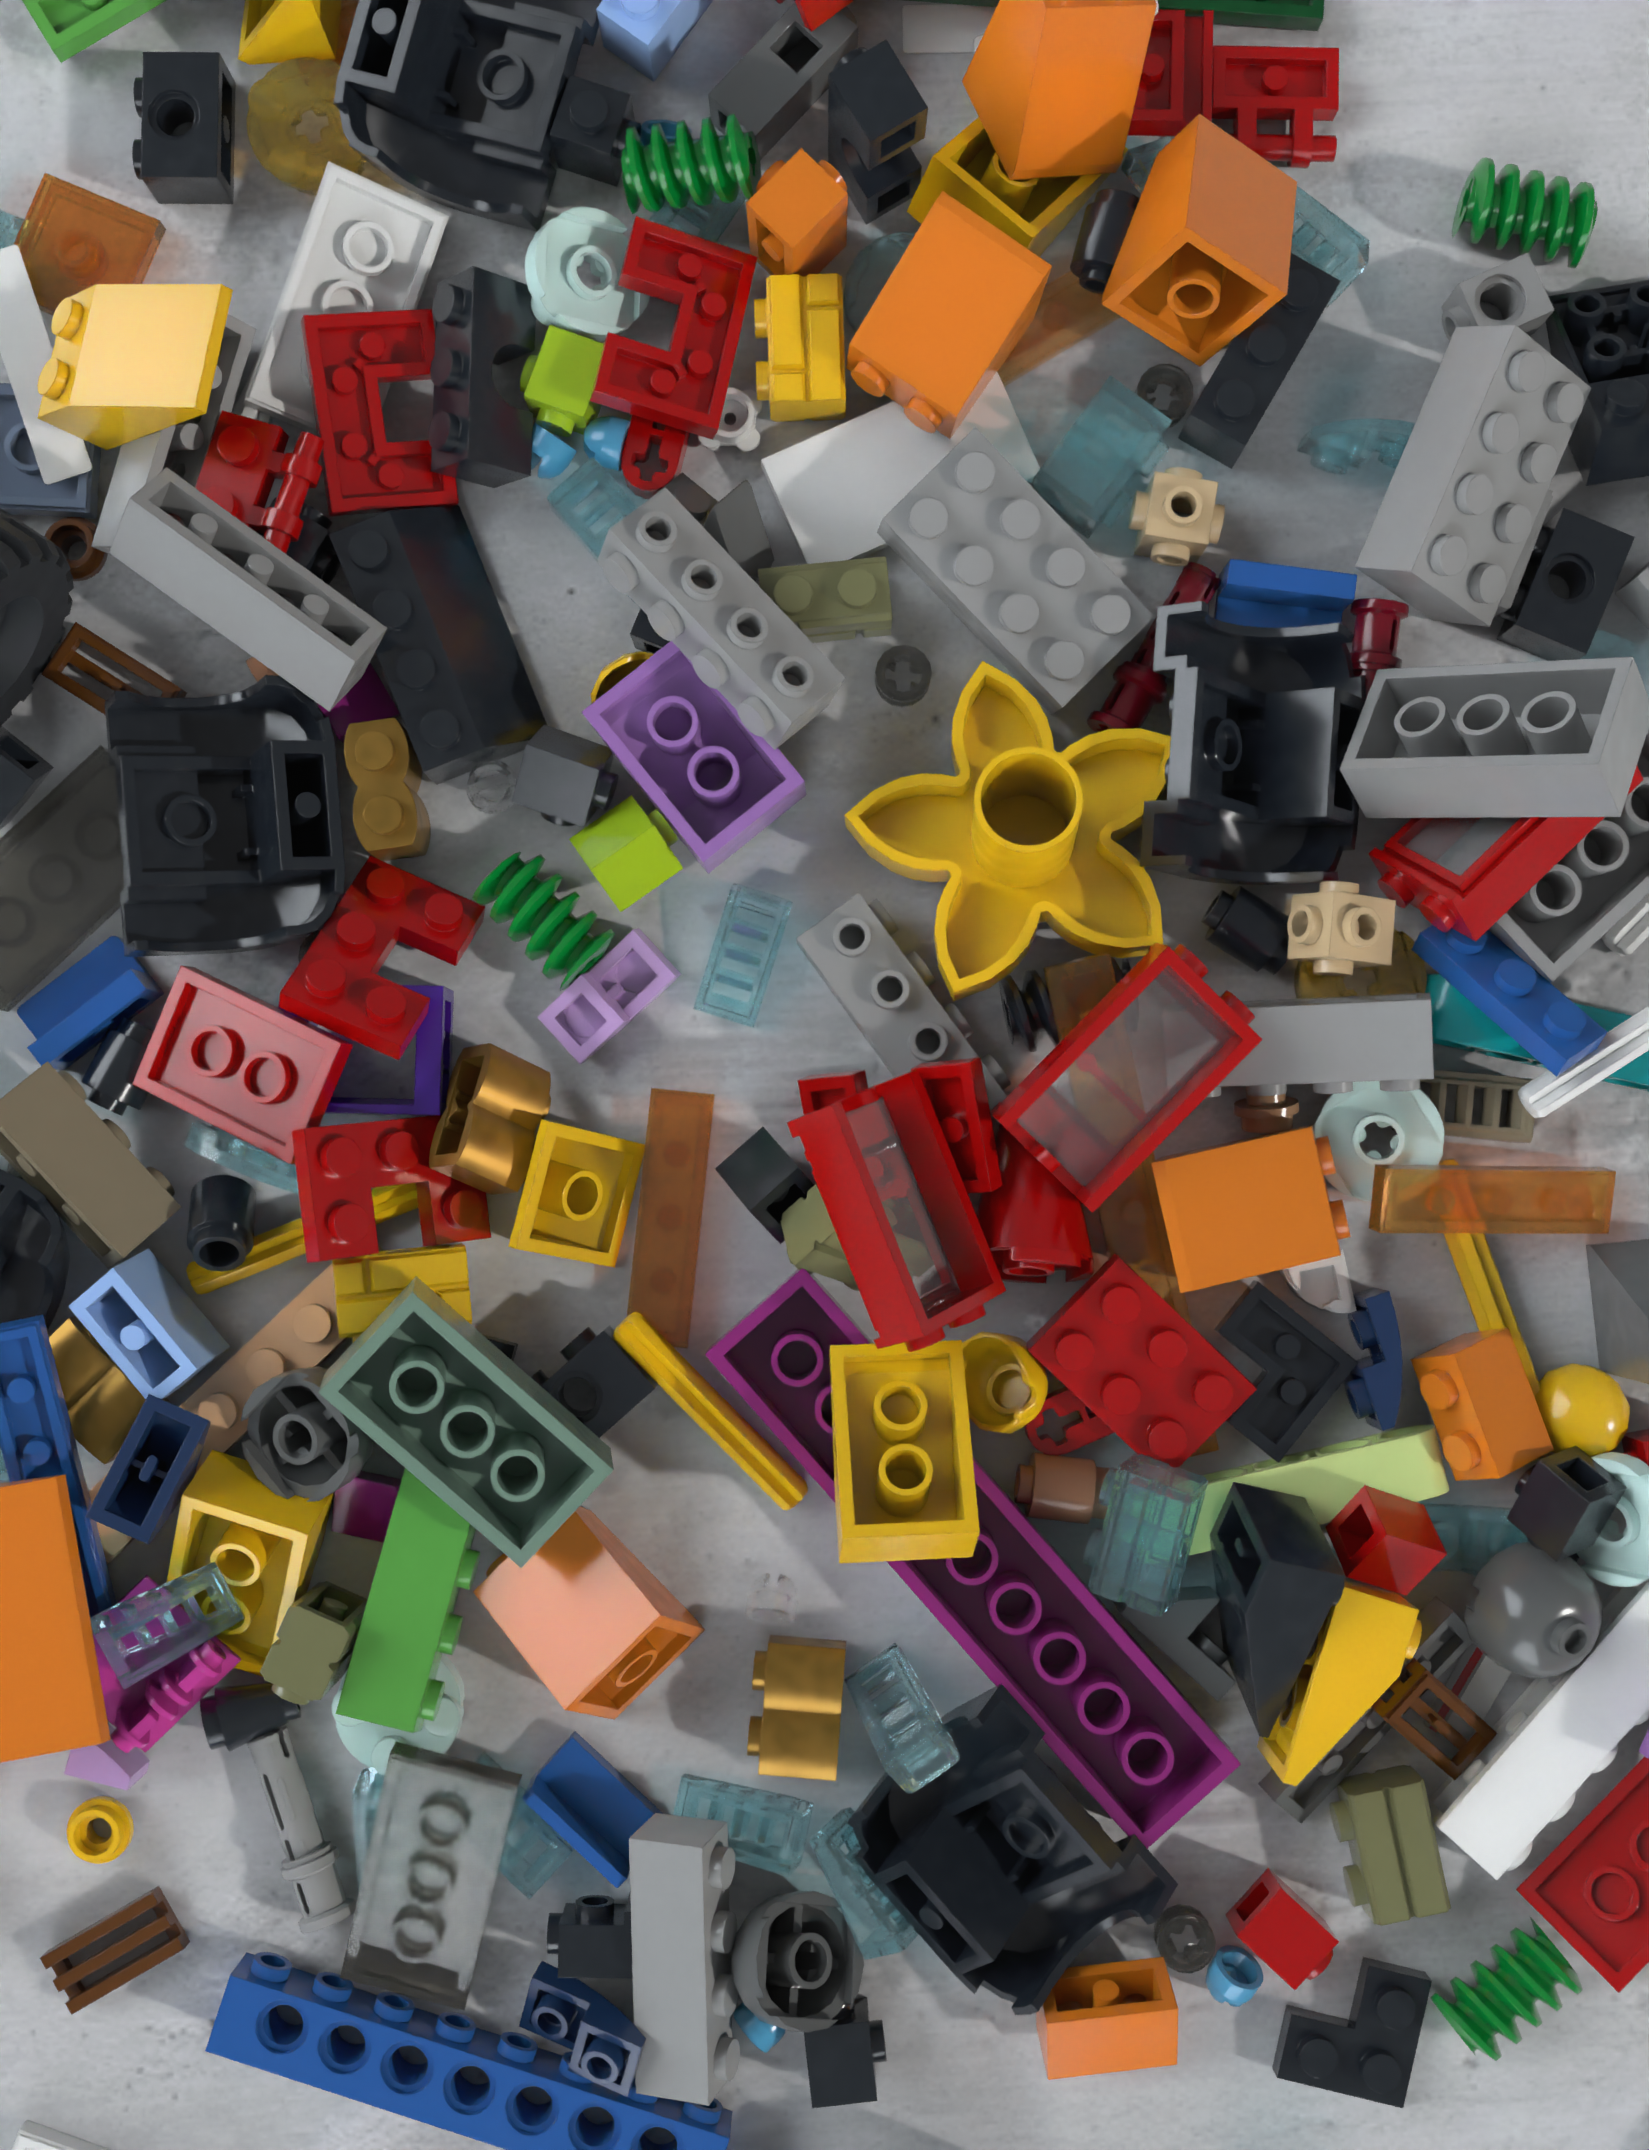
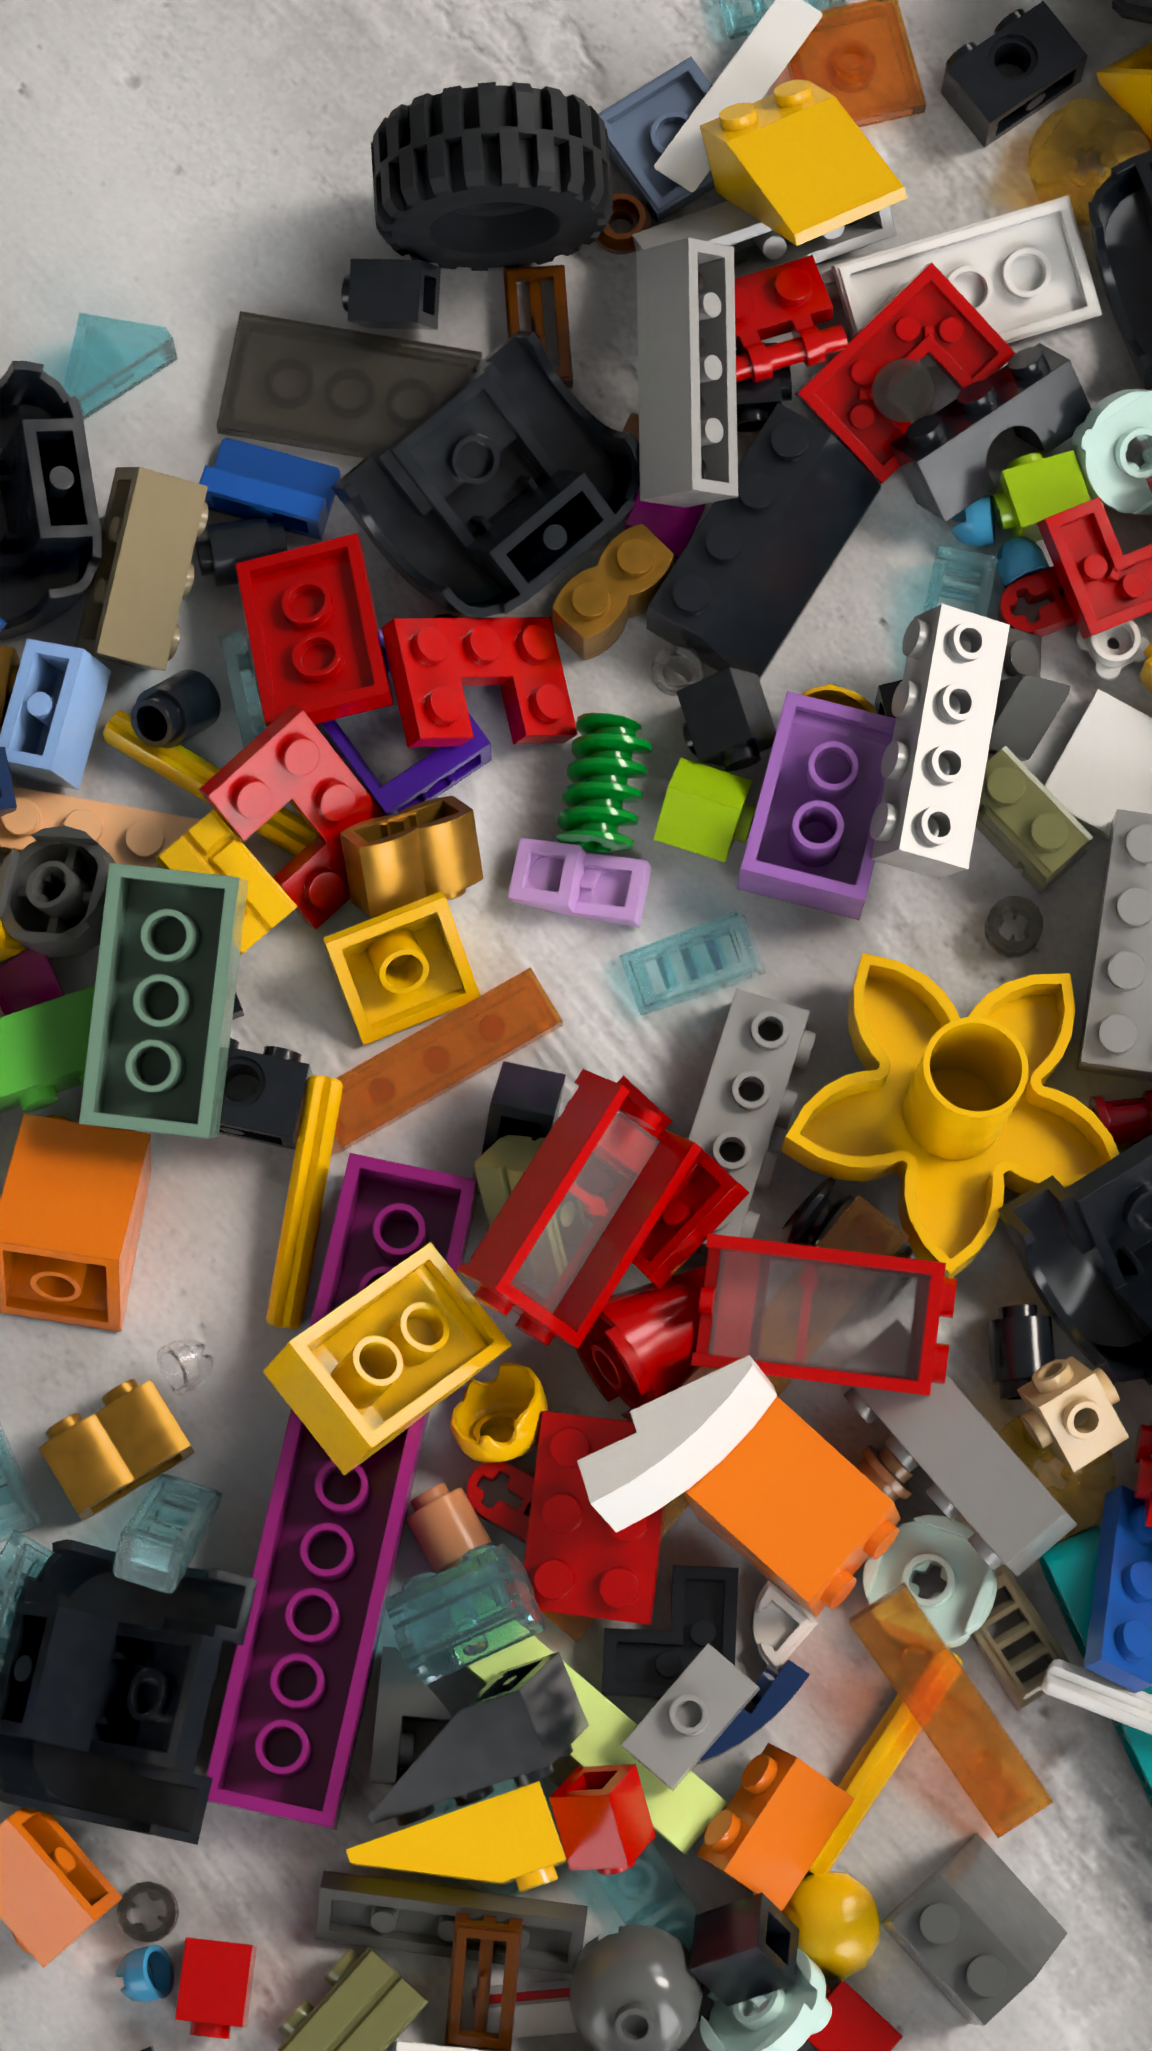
camera: 55 degrees right, 10 degrees down
none -> white slope [577,1355,777,1533]
none -> light grey plate [621,1643,760,1791]
none -> clear smoke plate [872,359,935,422]

